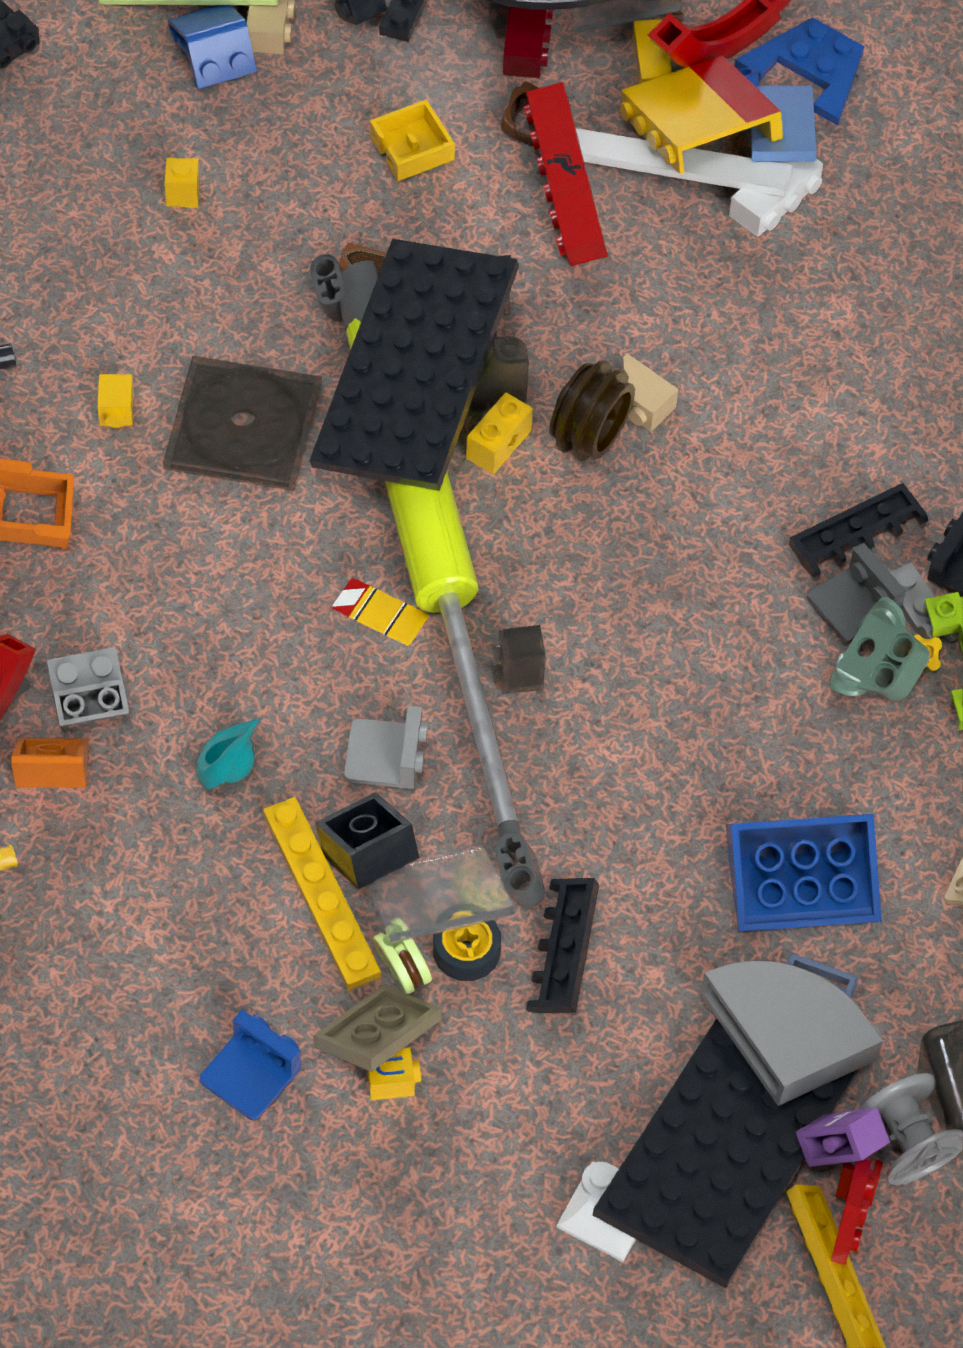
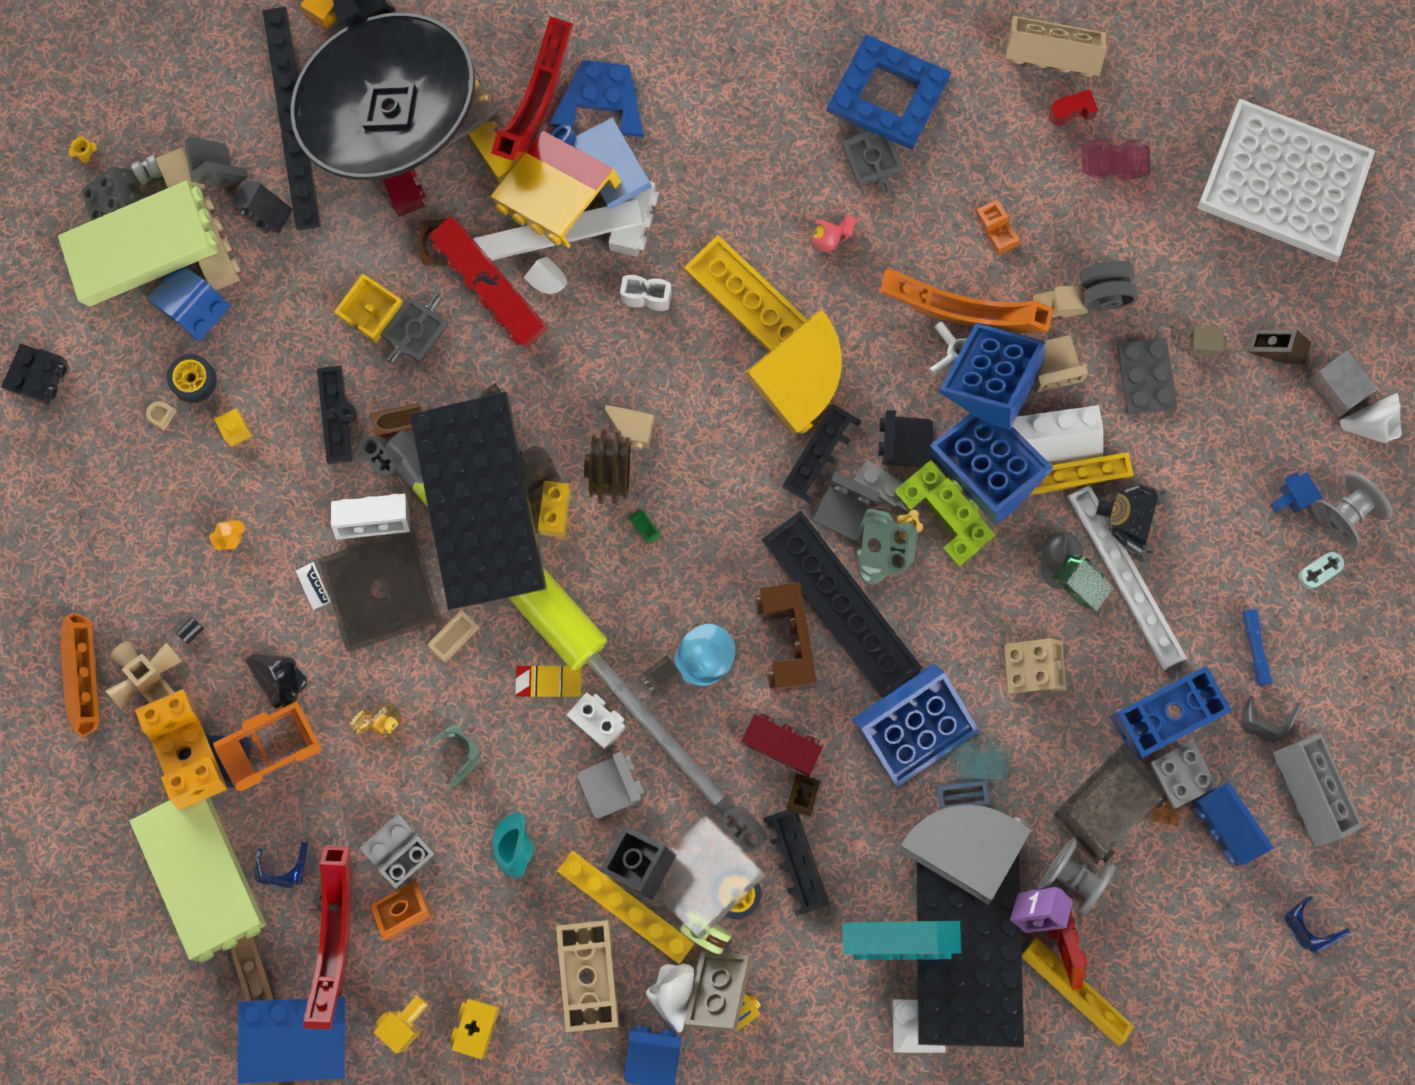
camera: 25 degrees left, 20 degrees up
yellow brick [97,374,134,428] -> none
none -> tan tile [146,401,177,431]
none -> wheel [167,354,217,403]
none -> light orange rock [209,520,246,551]
none -> black hat [246,654,307,708]
none -> white sticker [296,562,331,610]
none -> black hinge [317,365,357,465]
none -> white brick [331,494,410,540]
none -> clear yellow piece [348,704,402,741]
none -> dark grey plate [380,294,449,365]
none -> tan tile [427,610,480,663]
none -> sand green helmet [429,724,482,789]
none -> yellow brick [450,998,500,1059]
none -> white brick [524,256,567,294]
none -> tan plate [556,920,620,1032]
none -> white brick [567,693,626,750]
none -> white brick [620,275,672,311]
none -> green piece [630,510,661,545]
none -> white hat [646,964,694,1032]
none -> medium azure hat [675,624,736,686]
none -> yellow plate [684,235,807,352]
none -> dark red brick [741,713,823,776]
none -> yellow brick [744,310,842,434]
none -> reddish brown plate [755,582,817,694]
none -> black plate [761,511,922,698]
none -> dark brown slope [786,773,820,818]
none -> teal piece [843,921,961,960]
none -> clear light blue brick [954,743,1008,781]

